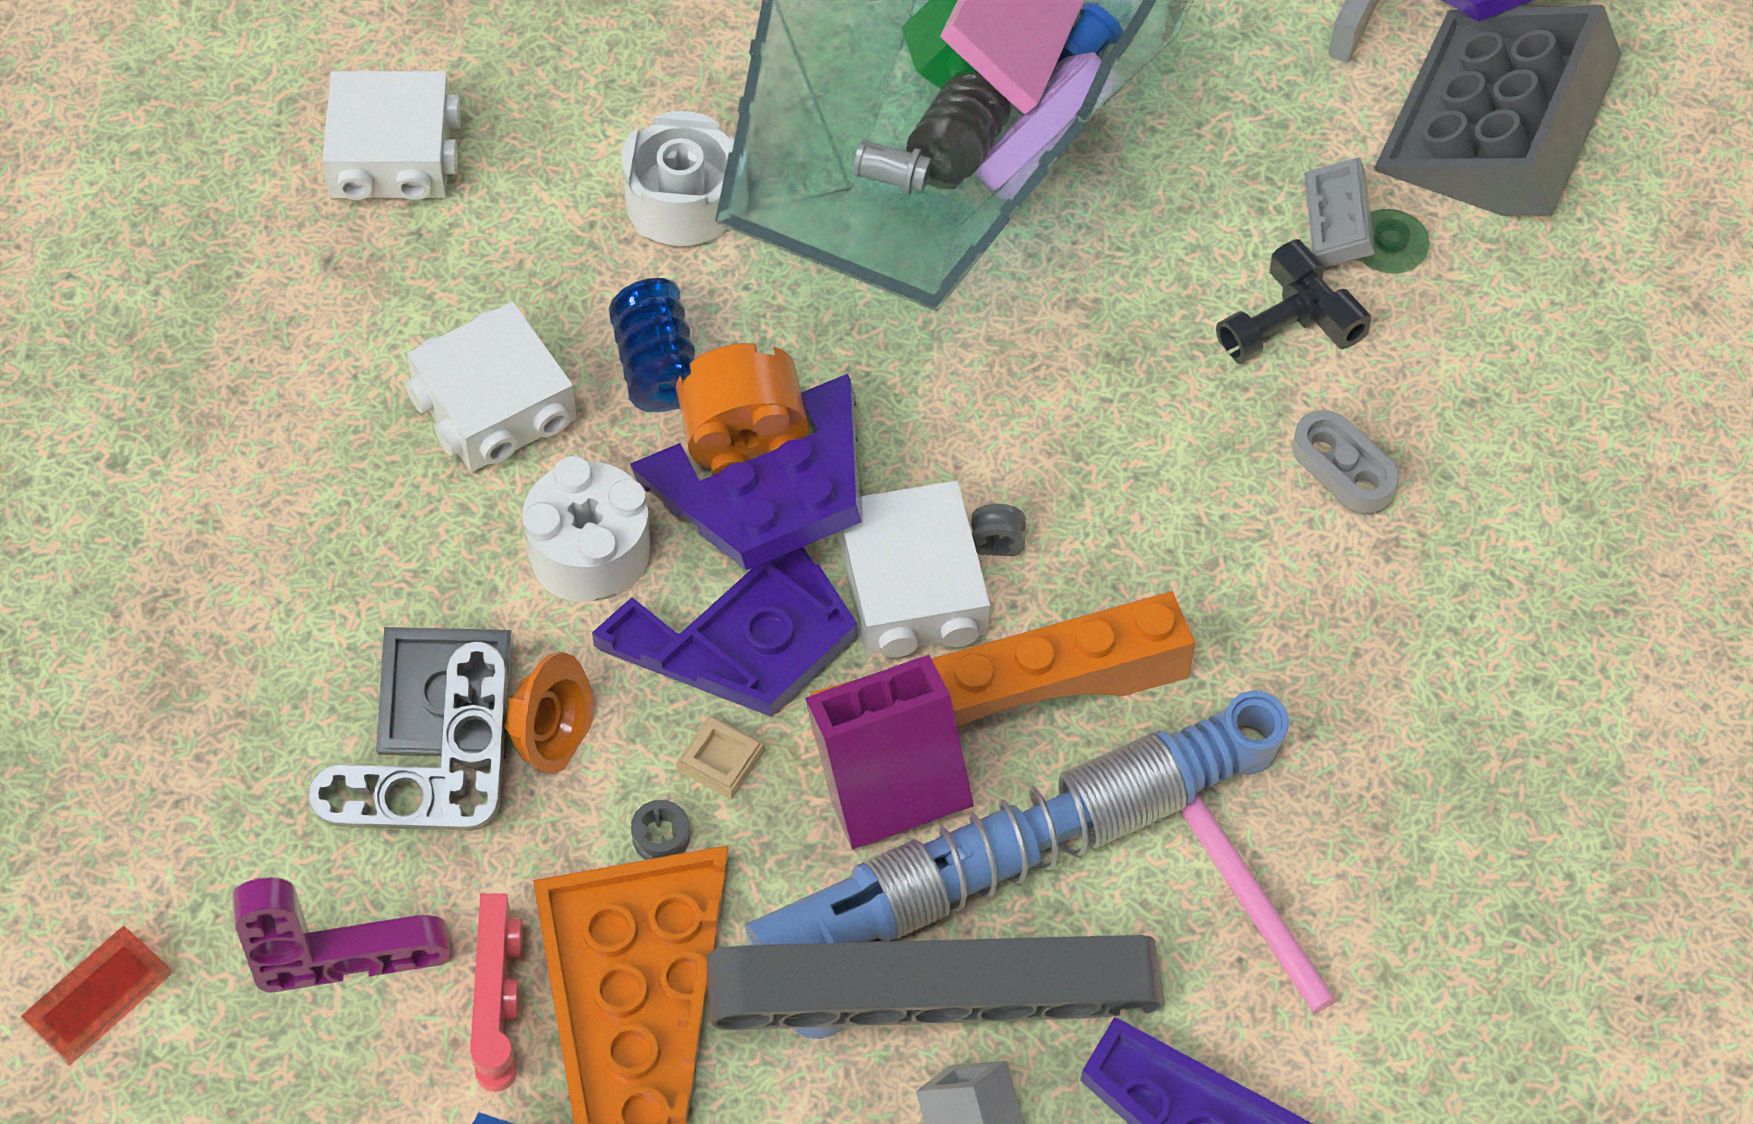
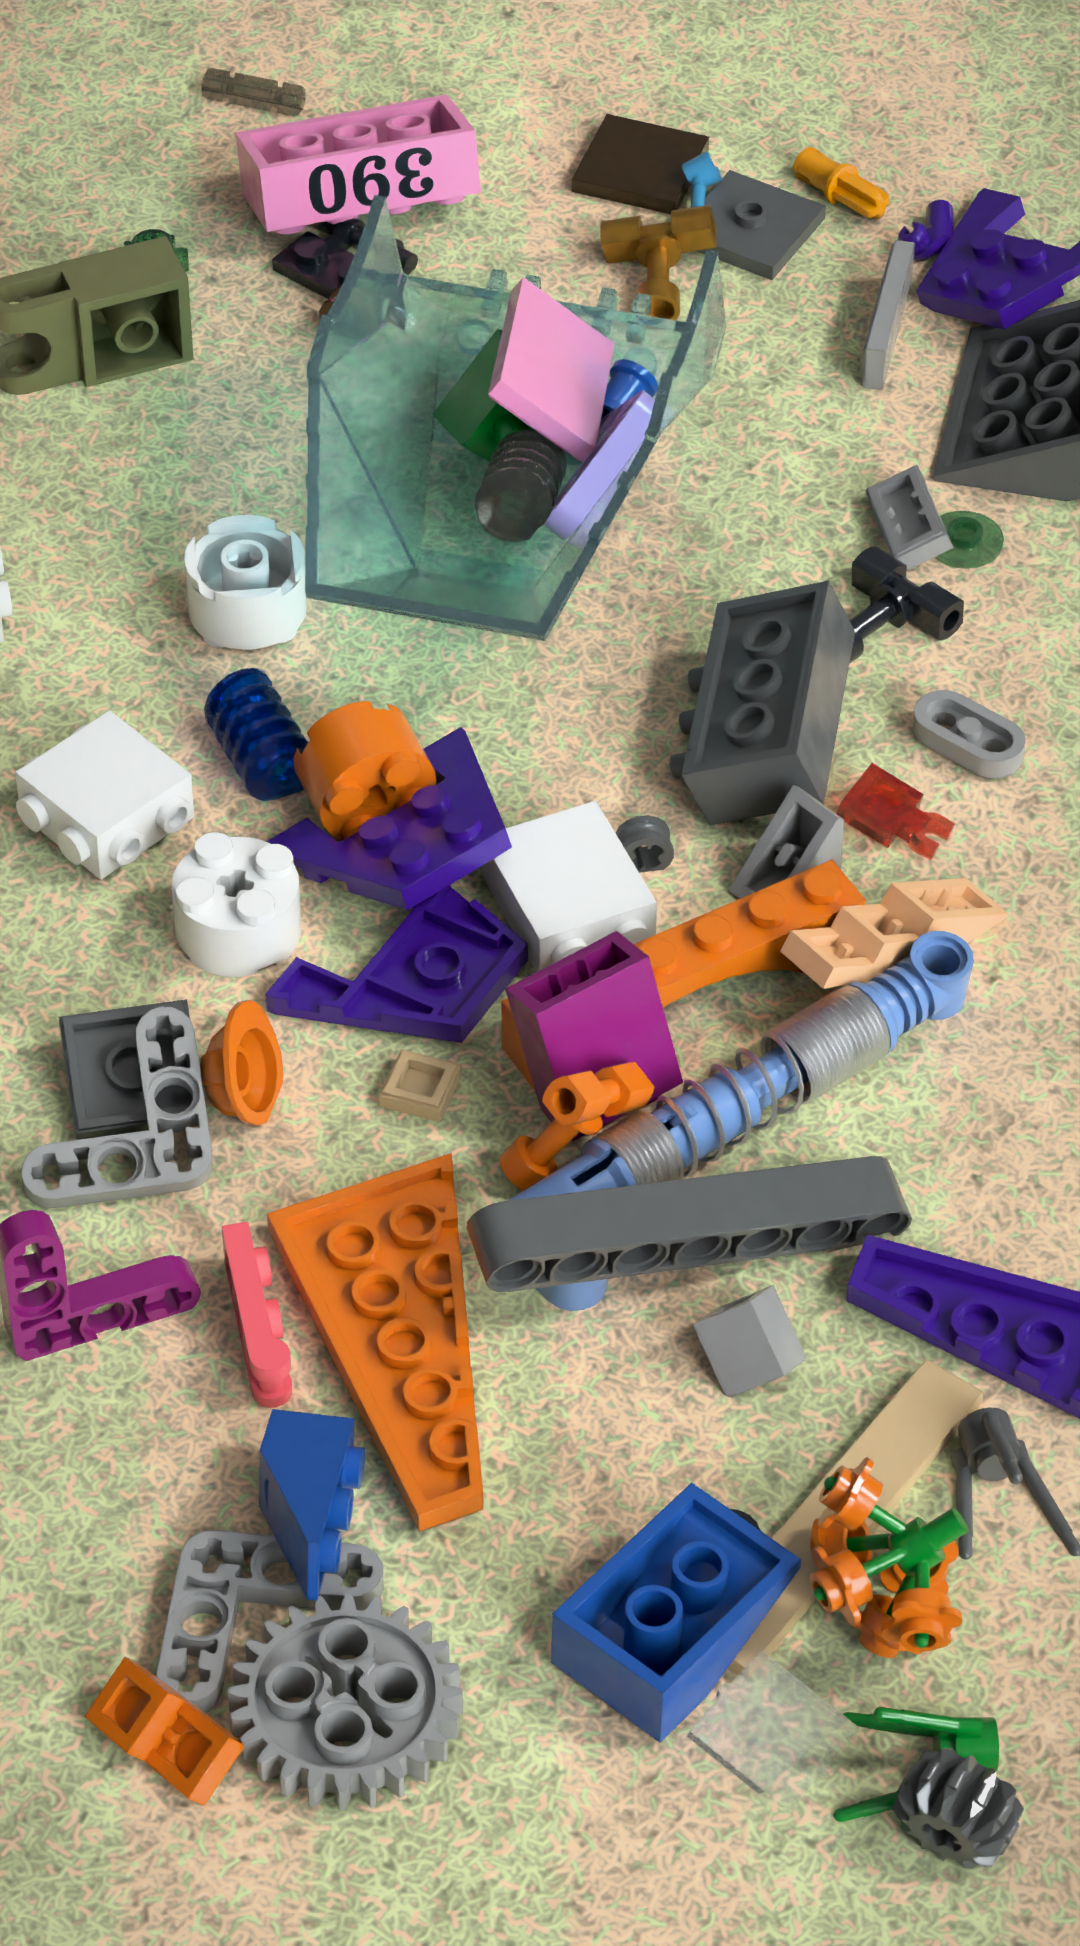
camera: 10 degrees left, 10 degrees down
dark grey bush [631,800,690,860] -> none
light grey pin [853,138,932,195] -> none
bright pink bar [1179,793,1336,1014] -> none
none -> orange bar [499,1062,654,1190]
none -> dark grey piece [669,580,855,825]
none -> light grey slope [728,785,844,899]
none -> light nougat slope [780,878,1009,989]
none -> clear red plate [837,763,955,860]

